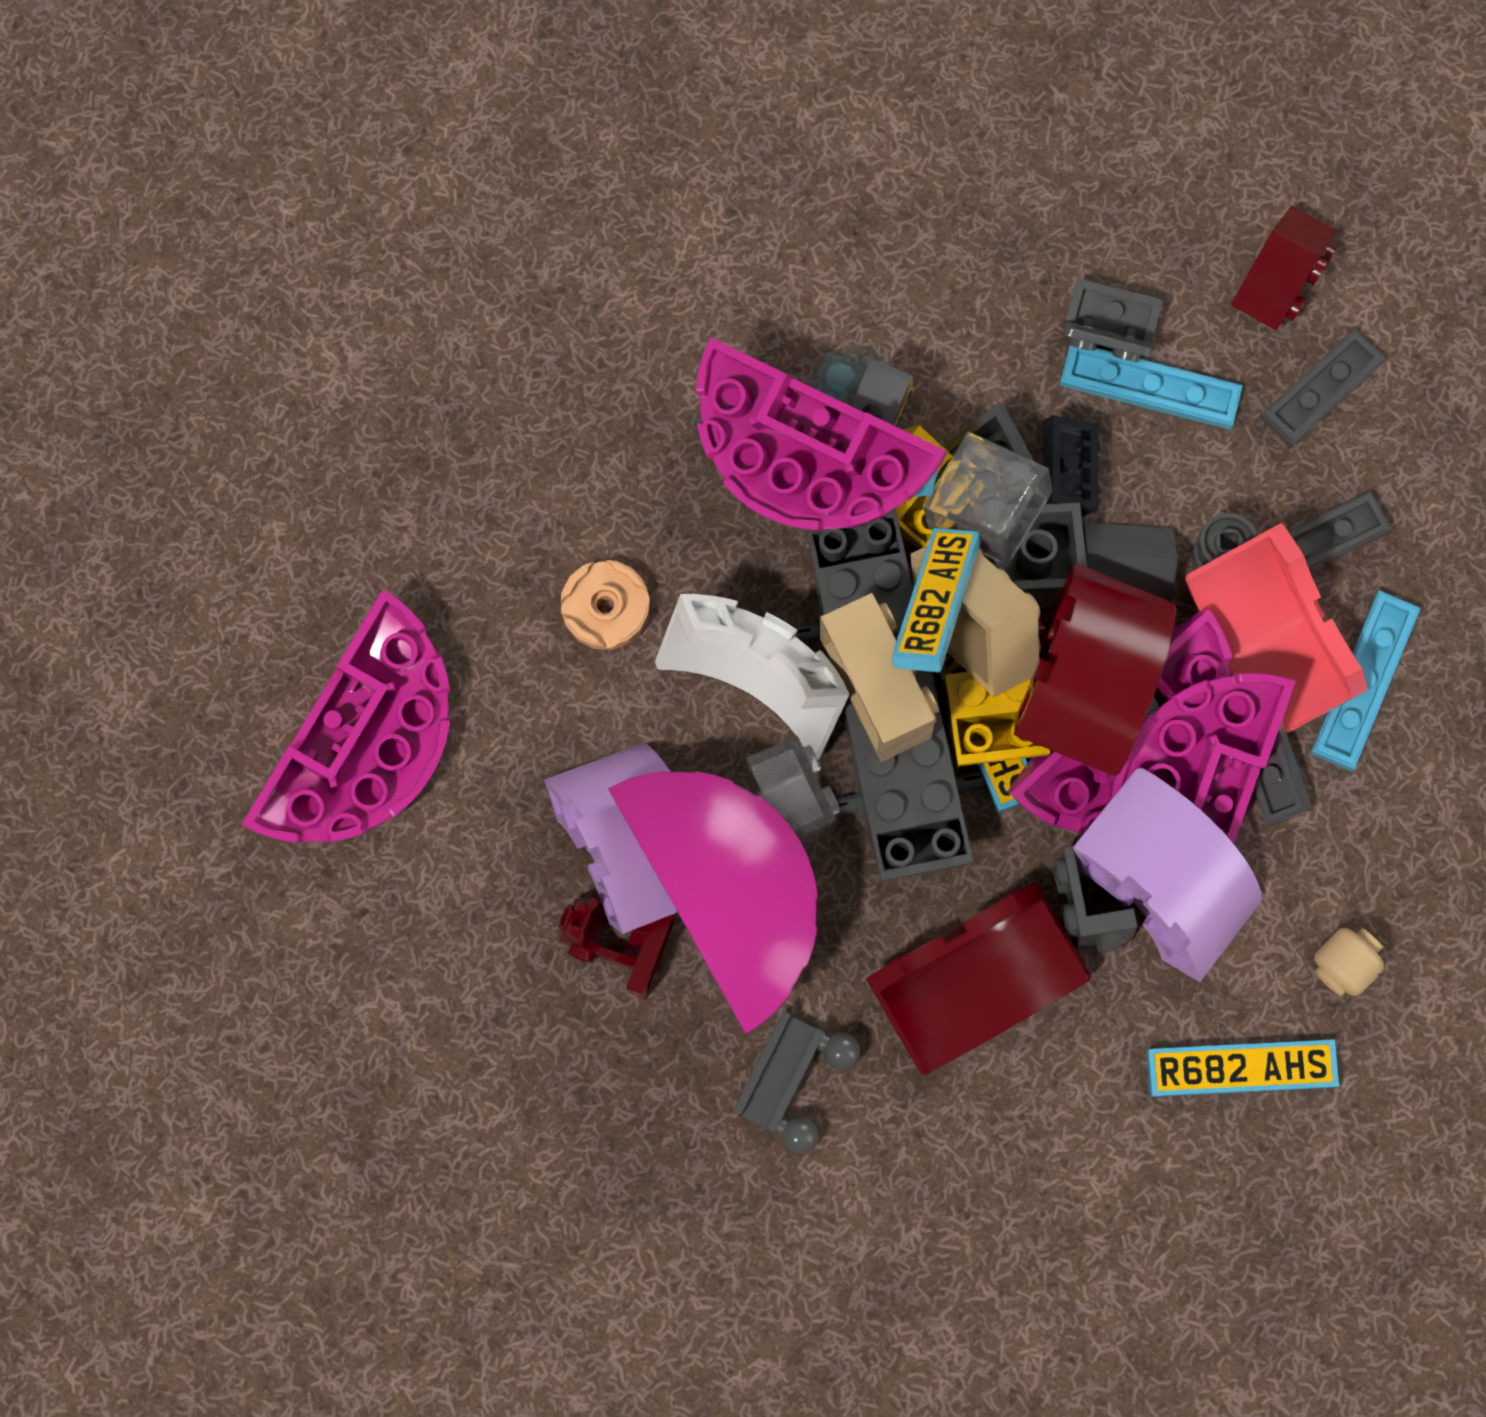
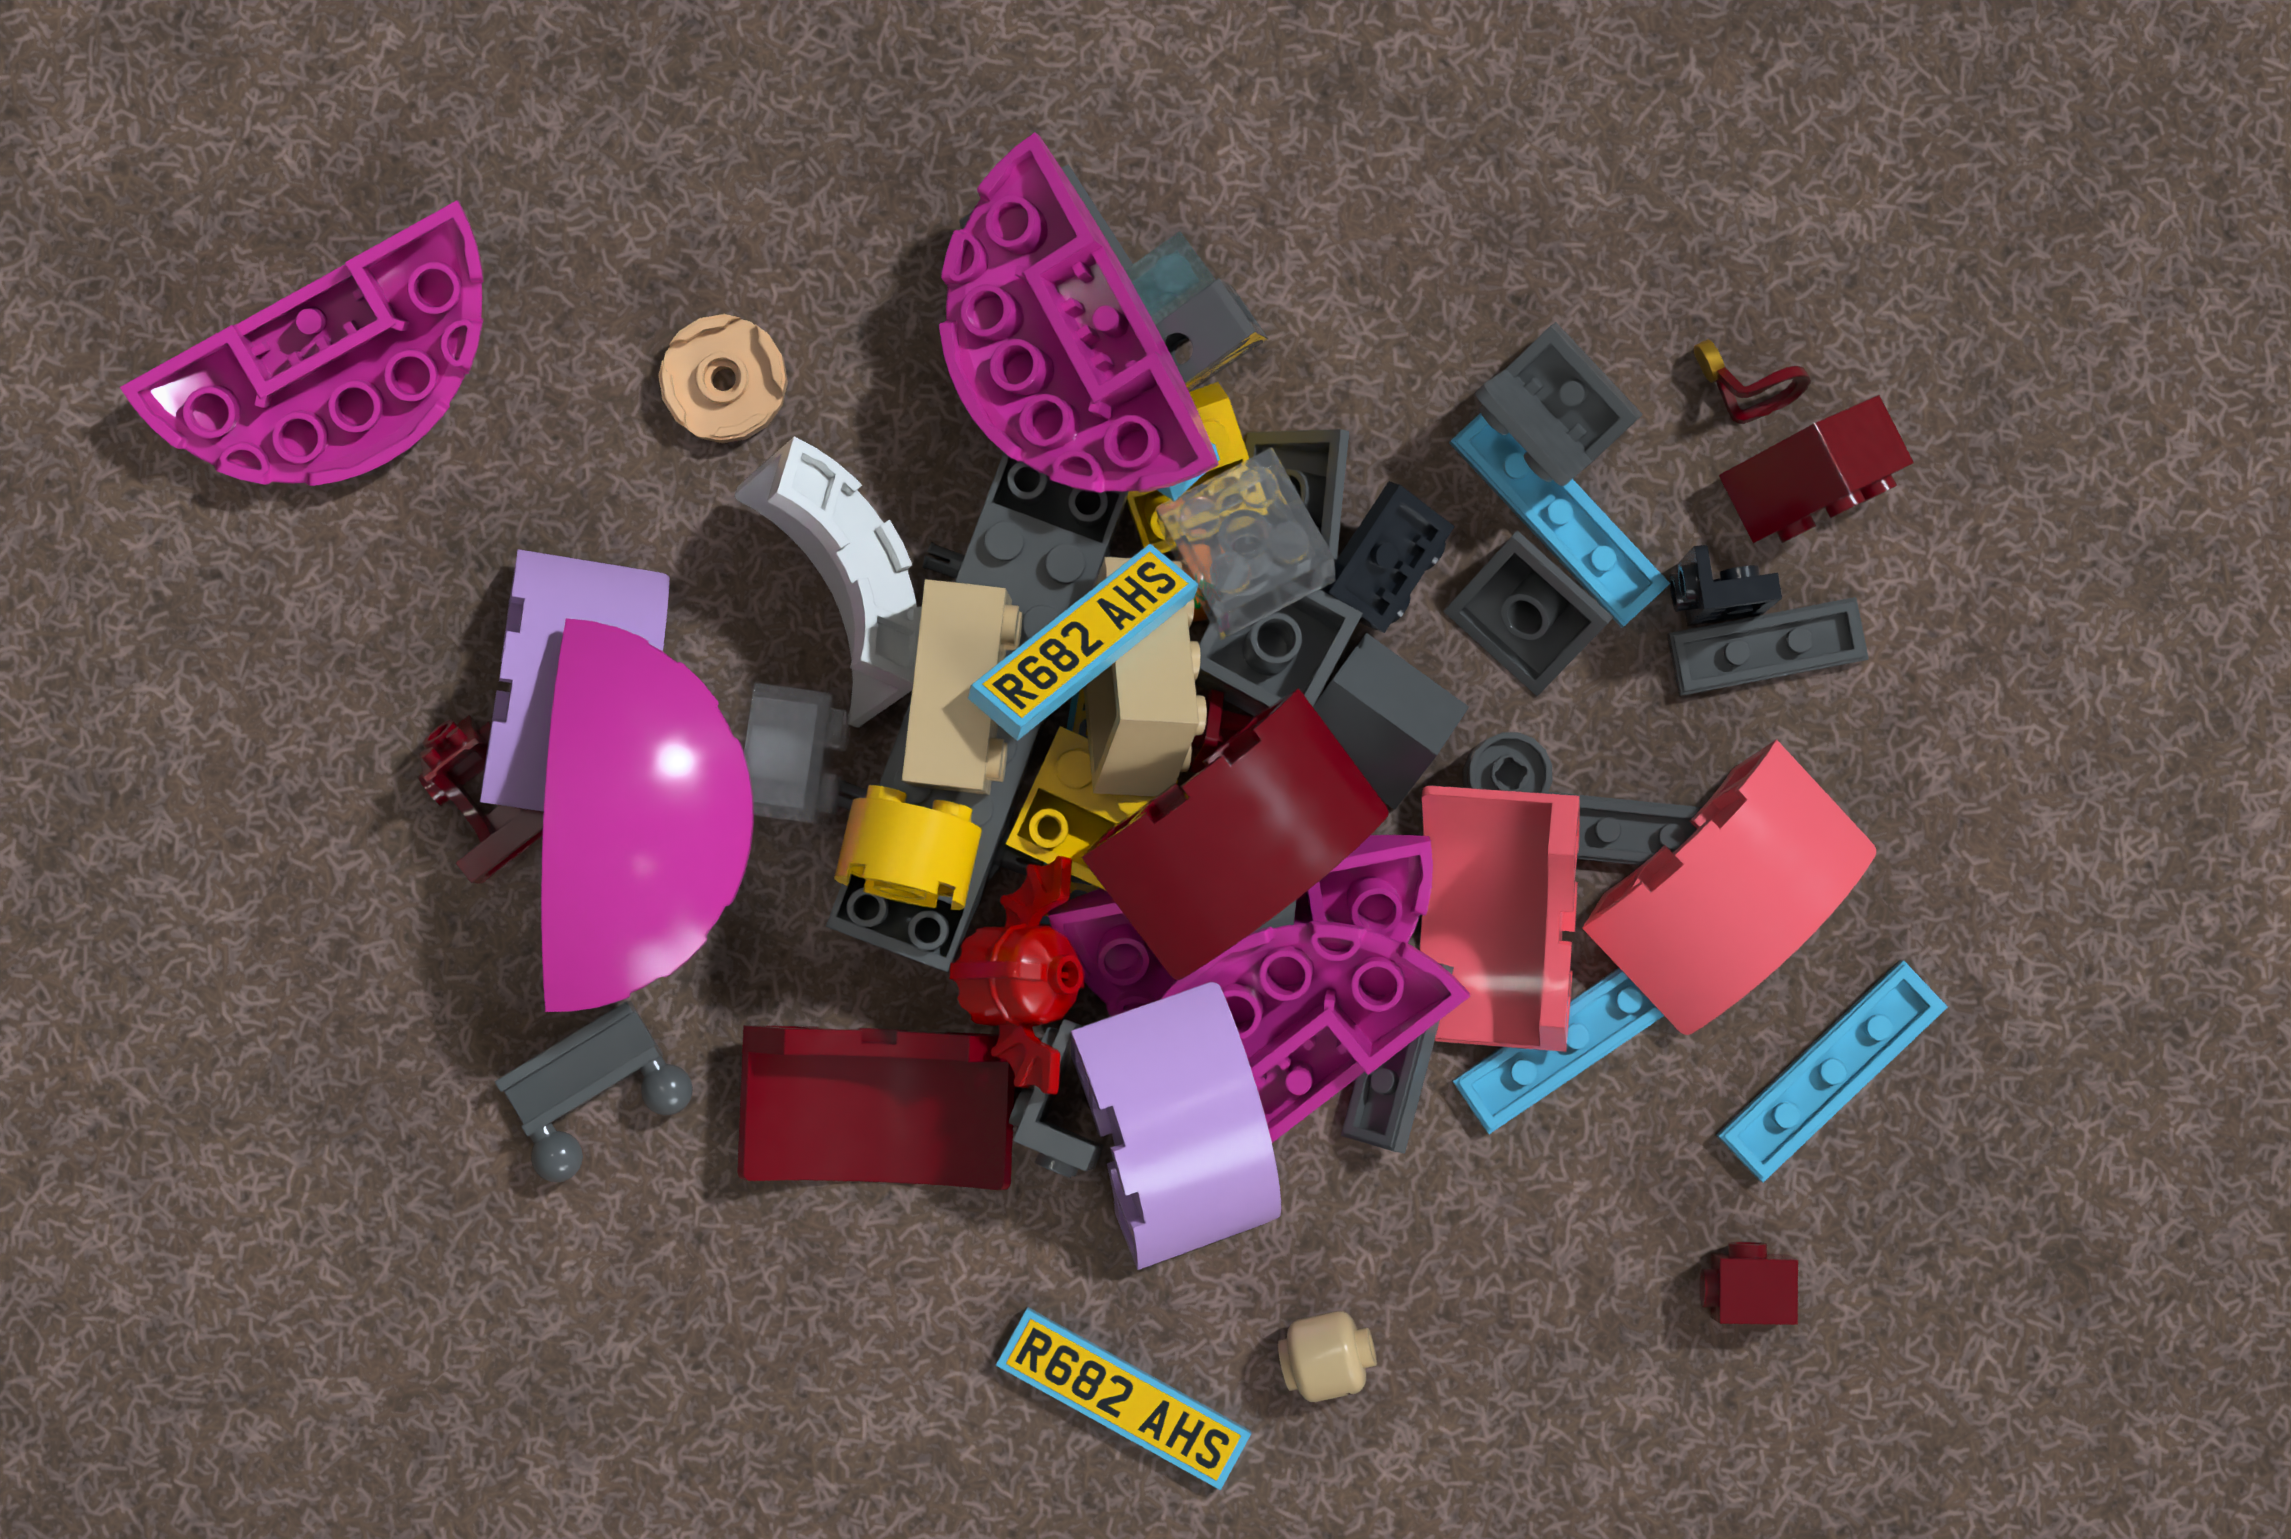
camera: 30 degrees right, 10 degrees up
none -> yellow brick [834,785,982,910]
none -> red helmet [949,856,1085,1095]
none -> dark grey slope [1443,531,1613,696]
none -> coral panel [1582,740,1876,1035]
none -> black bracket [1670,544,1782,626]
none -> dark red piece [1694,339,1811,424]

